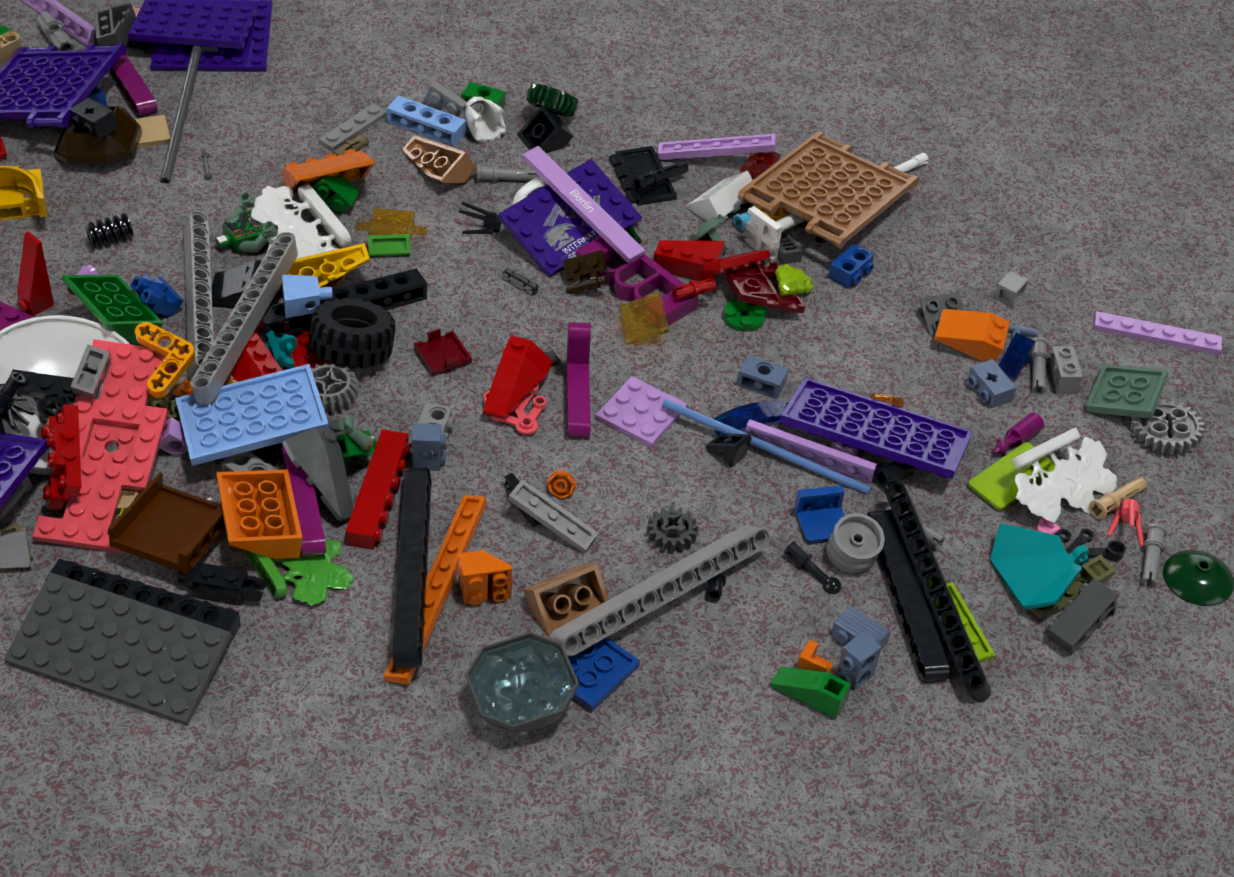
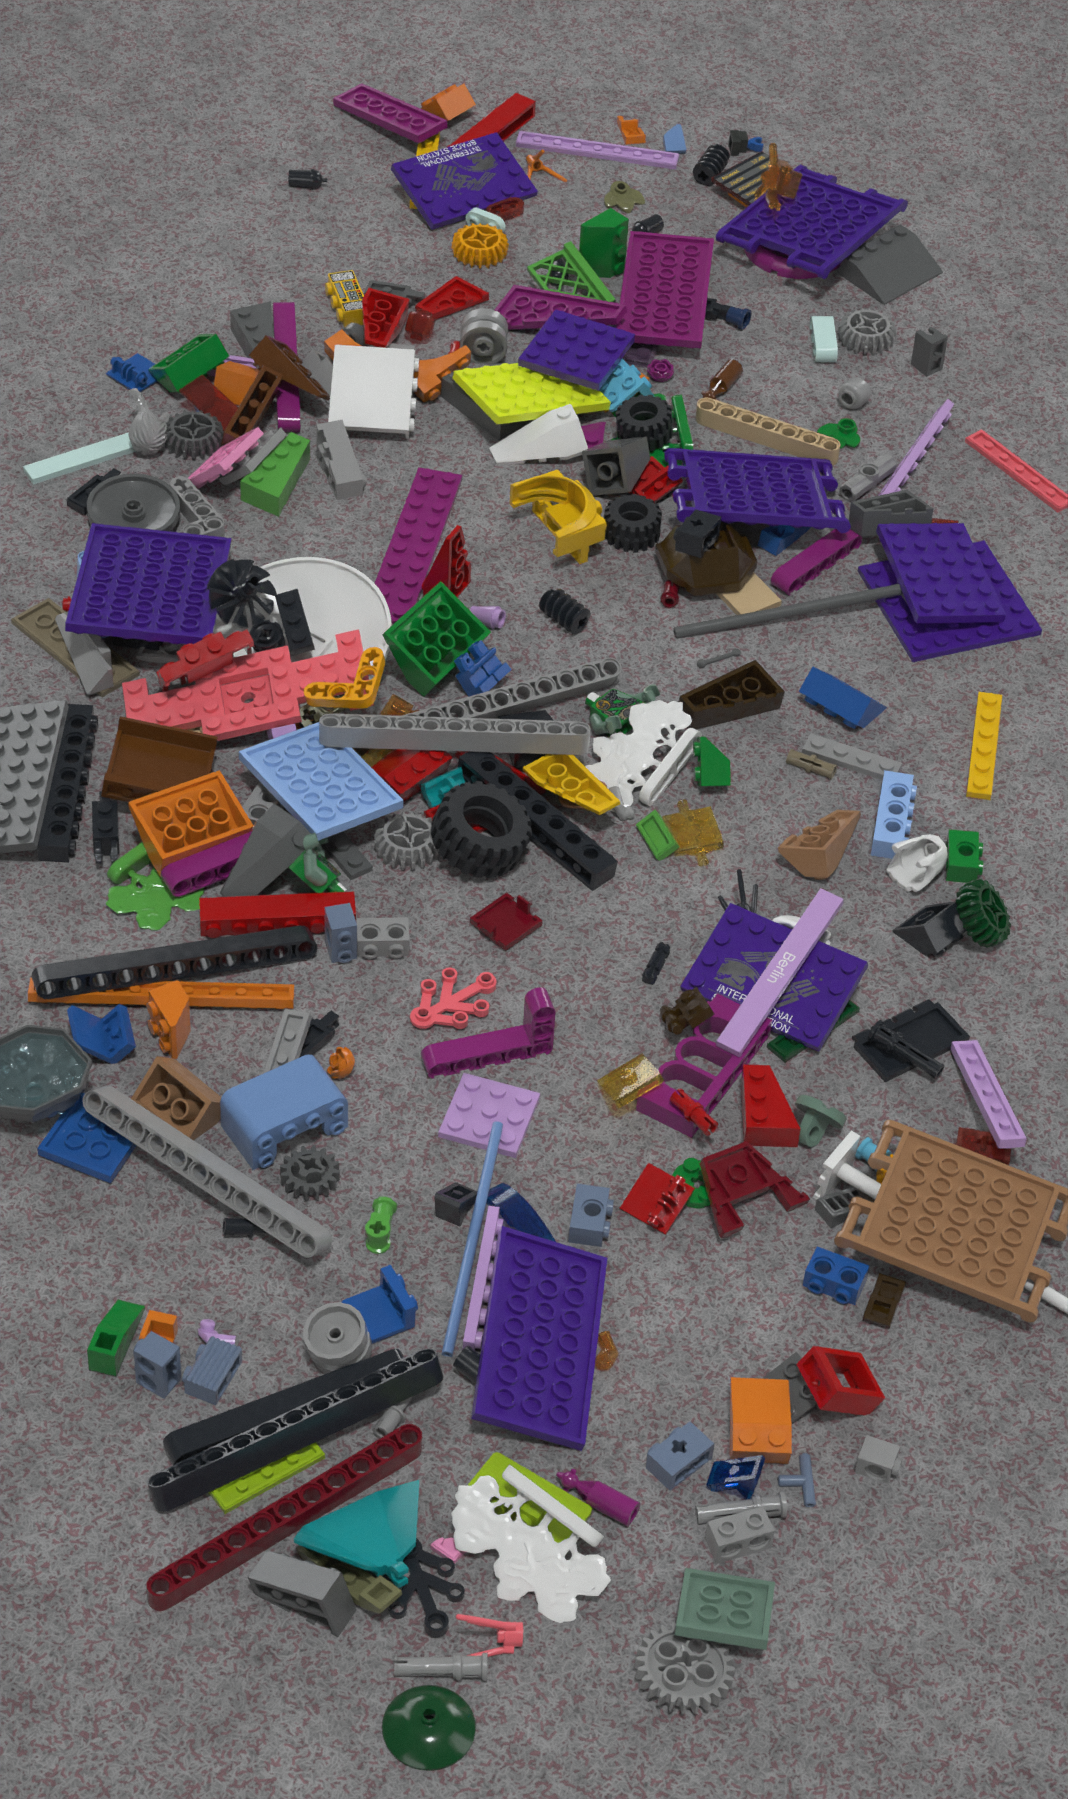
camera: 75 degrees right, 0 degrees up
light grey brick [71,344,112,399] -> none
orange slope [281,149,375,194] -> none
light blue torso [282,275,333,318] -> none
light grey plate [422,81,467,117] -> none
light grey pin [476,164,537,183] -> none
red wedge [483,335,552,419] -> none
white slope [685,171,753,221] -> none
red plate [703,250,770,274] -> none
lime rock [775,264,814,296] -> none
black pin [784,541,842,594] -> none
tan pin [1089,477,1147,520] -> none
lavender plate [1093,311,1222,355] -> none
none -> blue bracket [67,1004,136,1064]
none -> dark red beam [146,1424,422,1611]
none -> lavender arm [198,1319,236,1345]
none -> medium blue windscreen [220,1055,348,1170]
none -> bright green connector [365,1197,397,1254]
none -> black tyre [604,494,662,553]
none -> red hinge [619,1163,695,1235]
none -> dark red pin [660,580,679,608]
none -> dark brown wedge [678,659,785,729]
none -> red window [796,1346,885,1416]
none -> blue slope [799,666,887,729]
none -> dark brown slope [863,1273,906,1328]
none -> yellow plate [966,692,1002,800]

